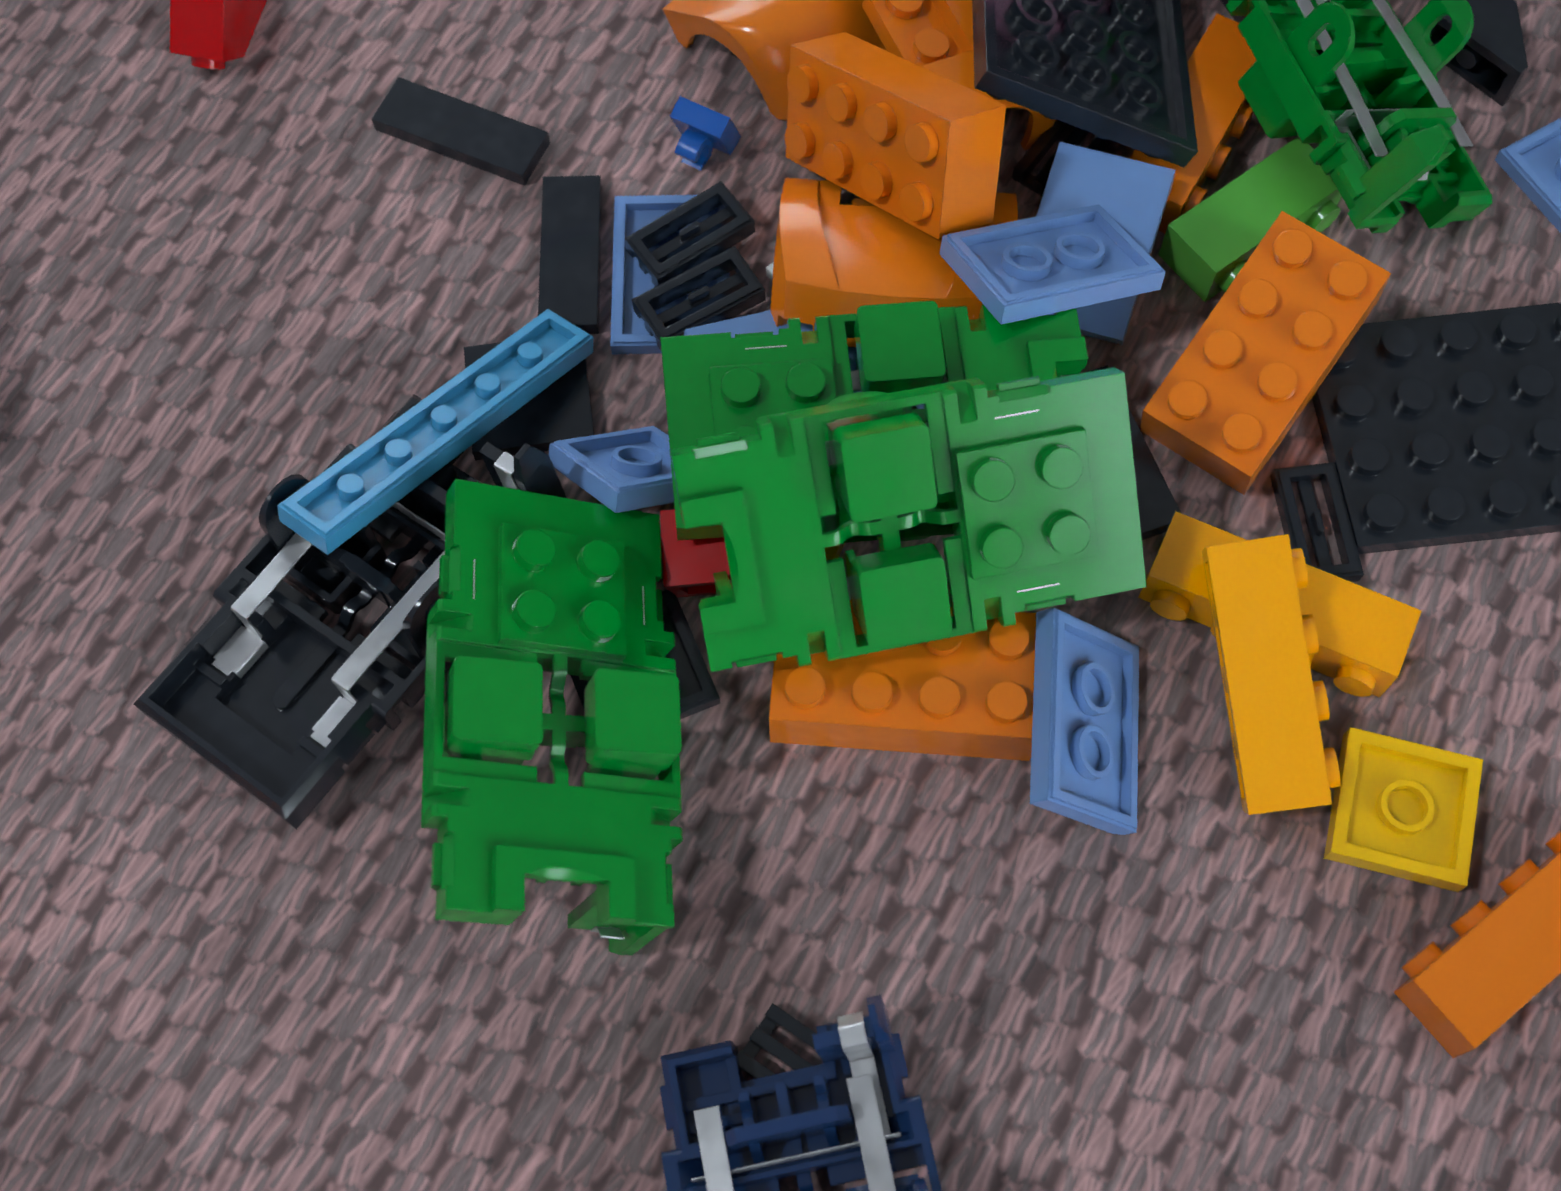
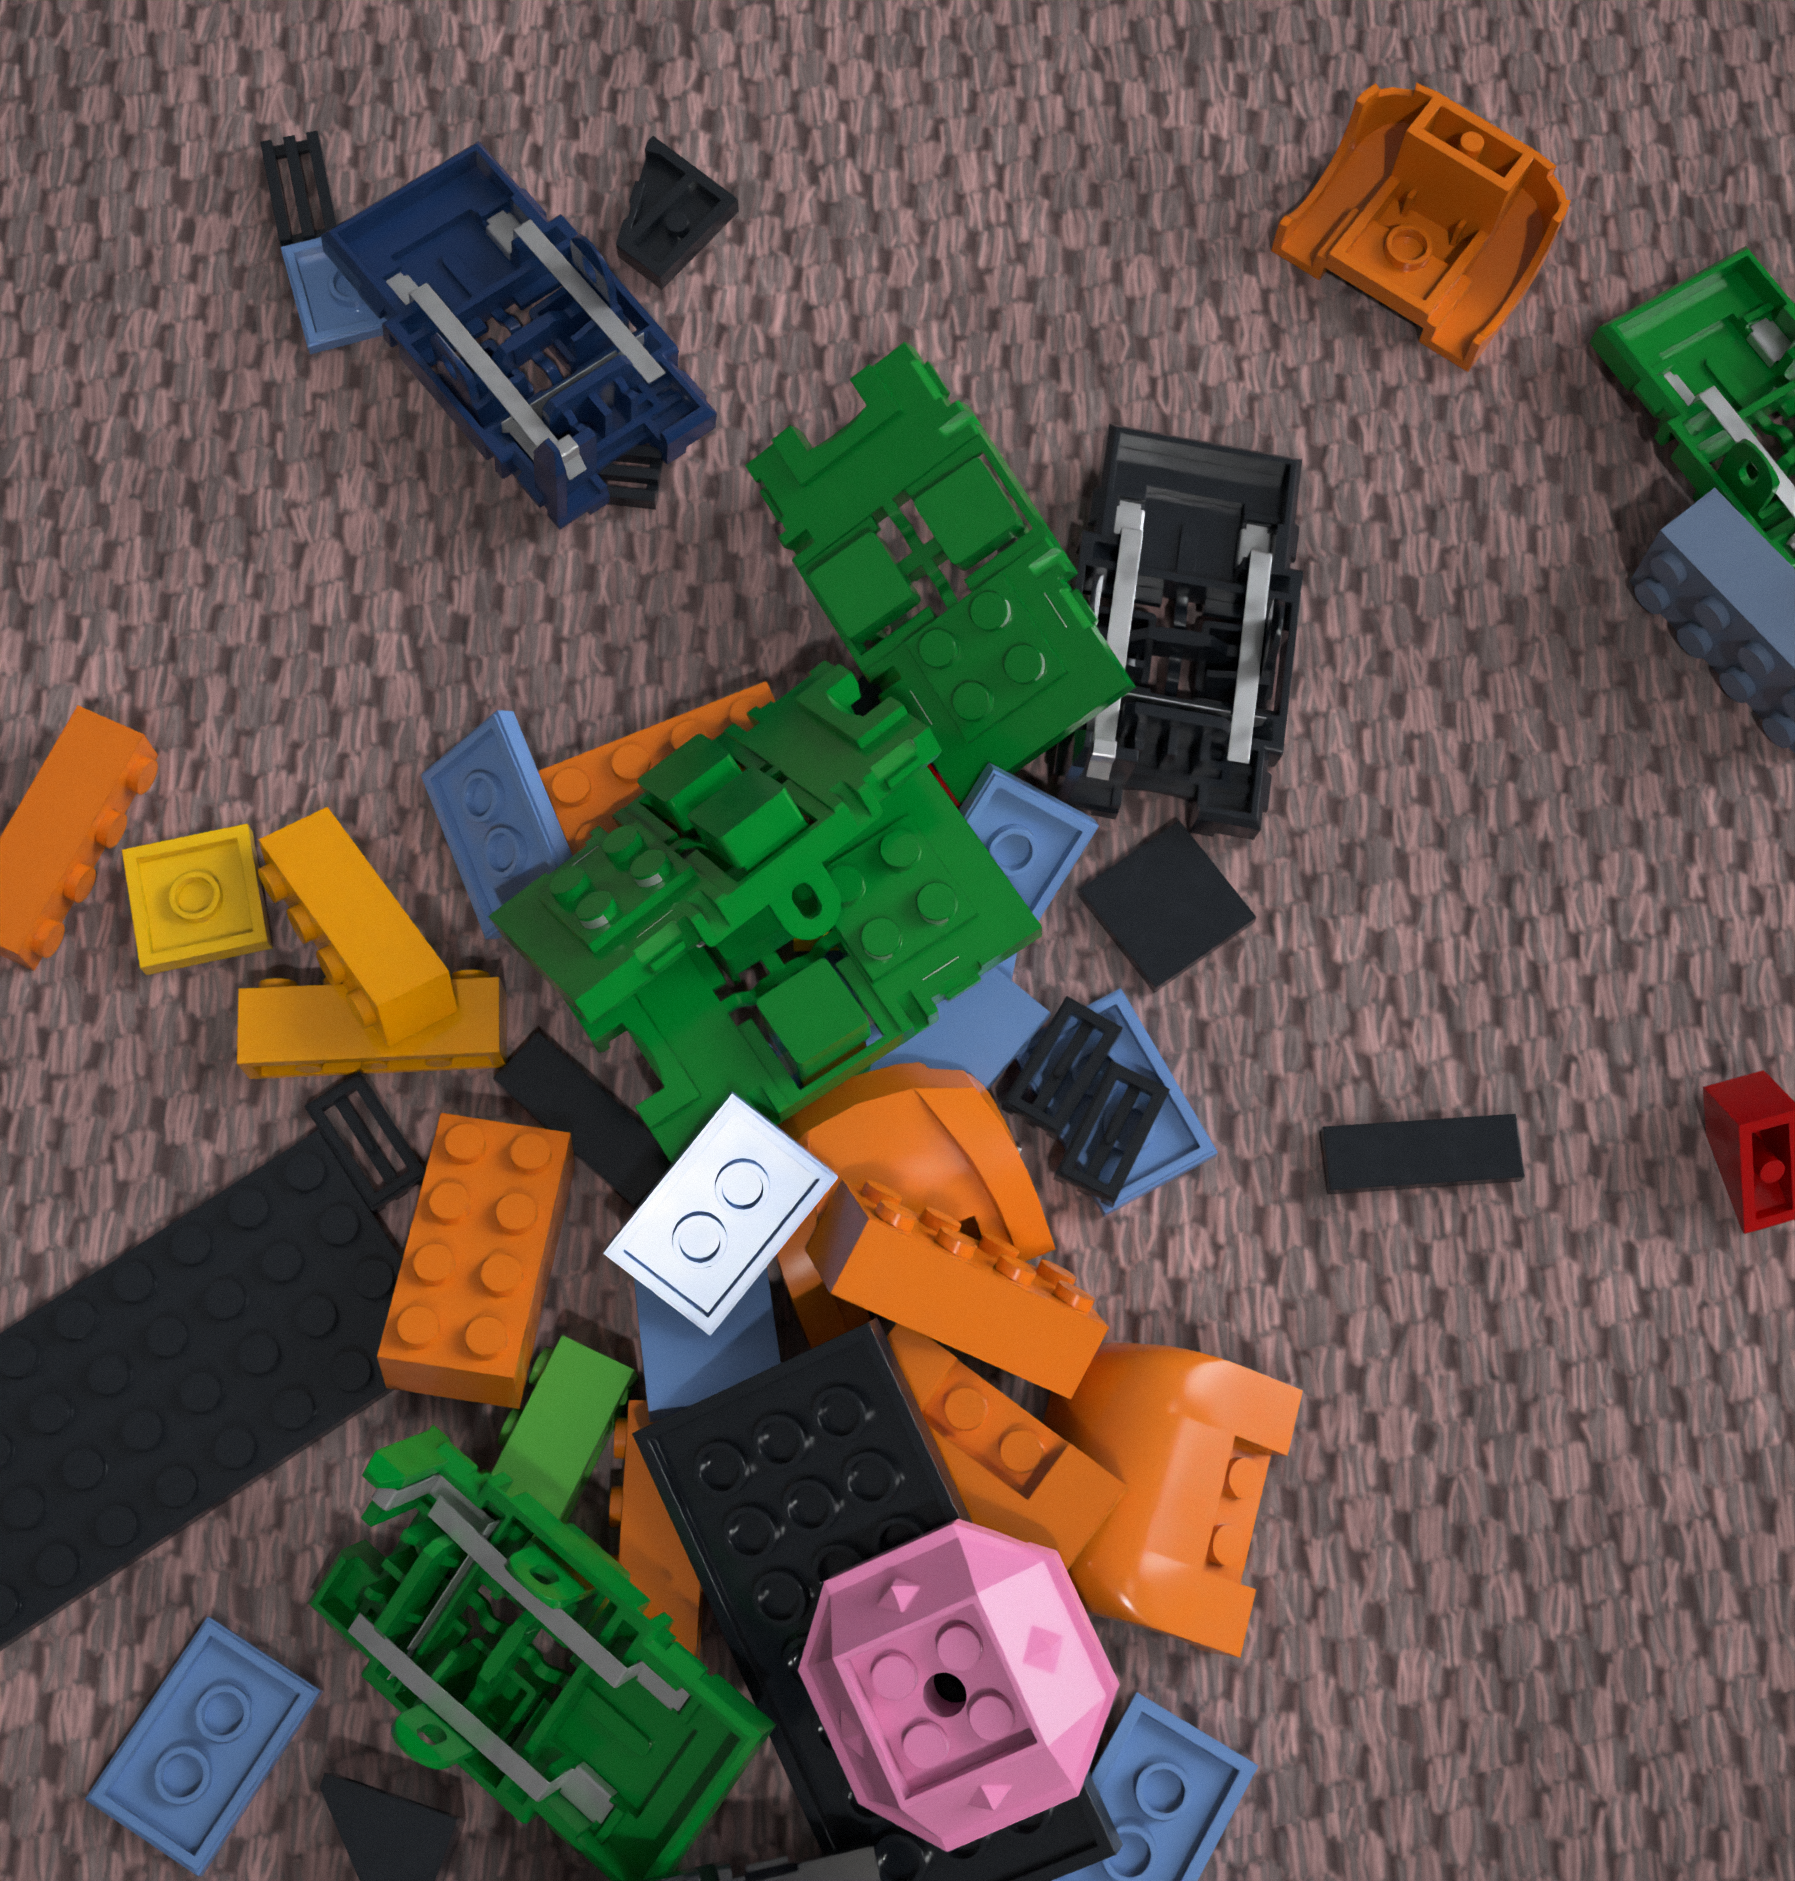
camera: 150 degrees right, 5 degrees up
dark azure tile [277,309,594,555] -> none
black tile [538,175,602,334] -> none
blue tile [670,96,741,171] -> none

